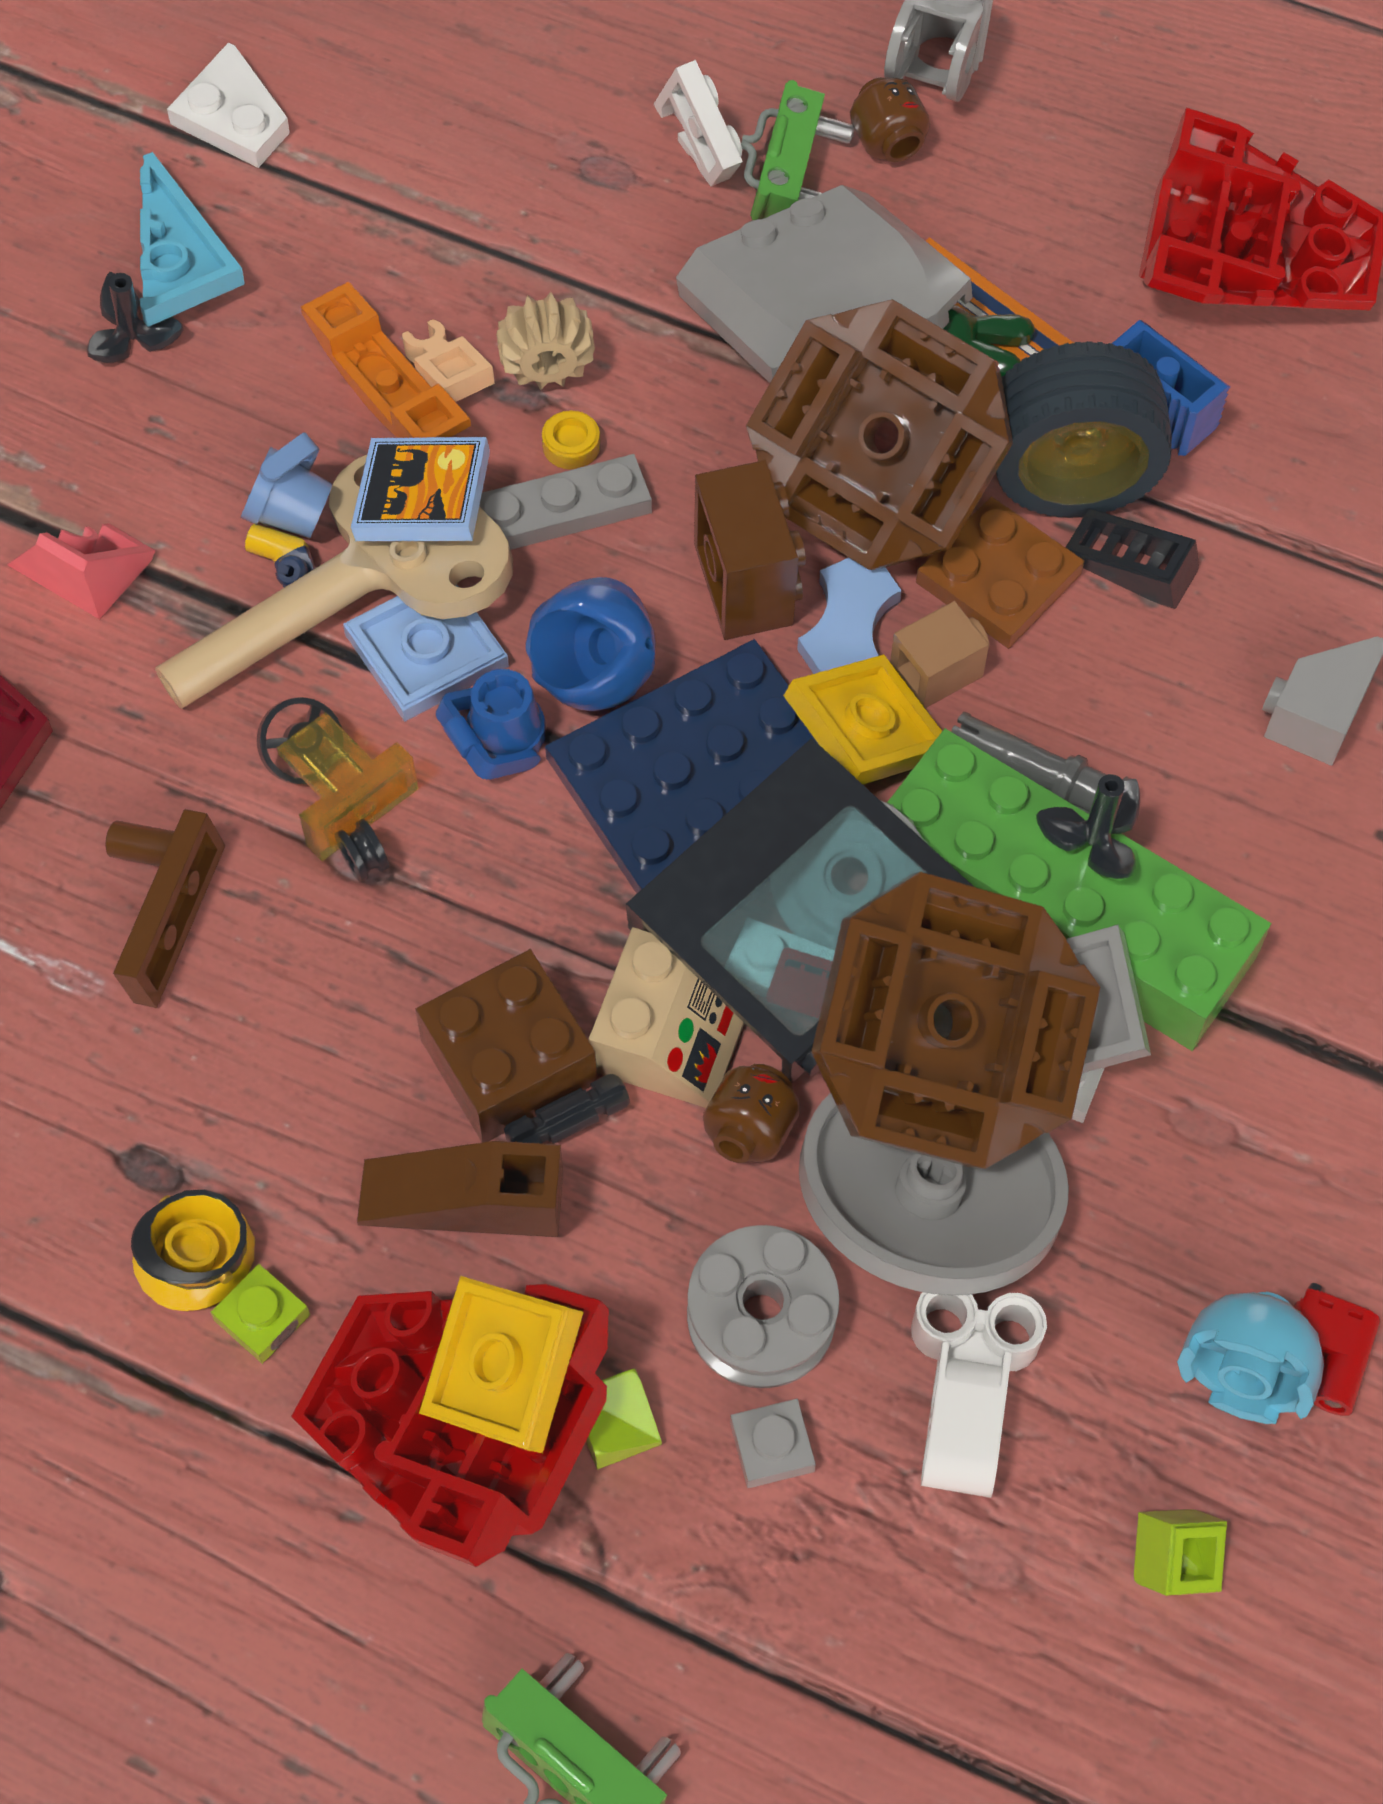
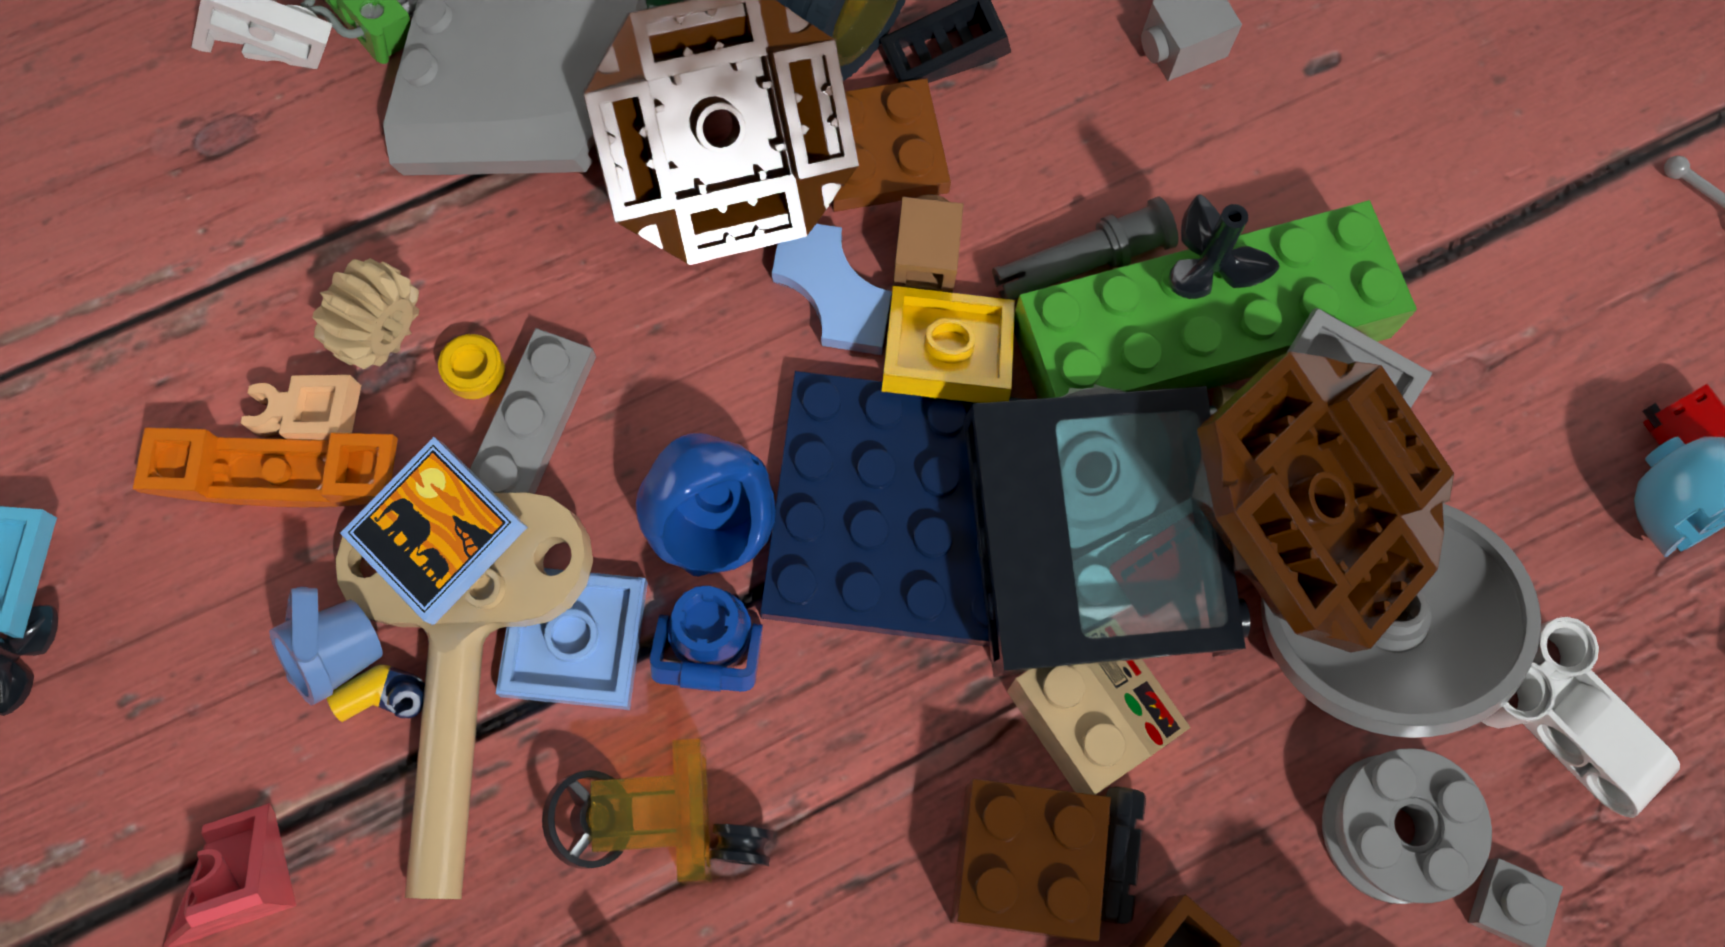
camera: 55 degrees left, 10 degrees up
reddish brown brick [694,460,806,640] -> none
reddish brown head [703,1064,800,1163] -> none

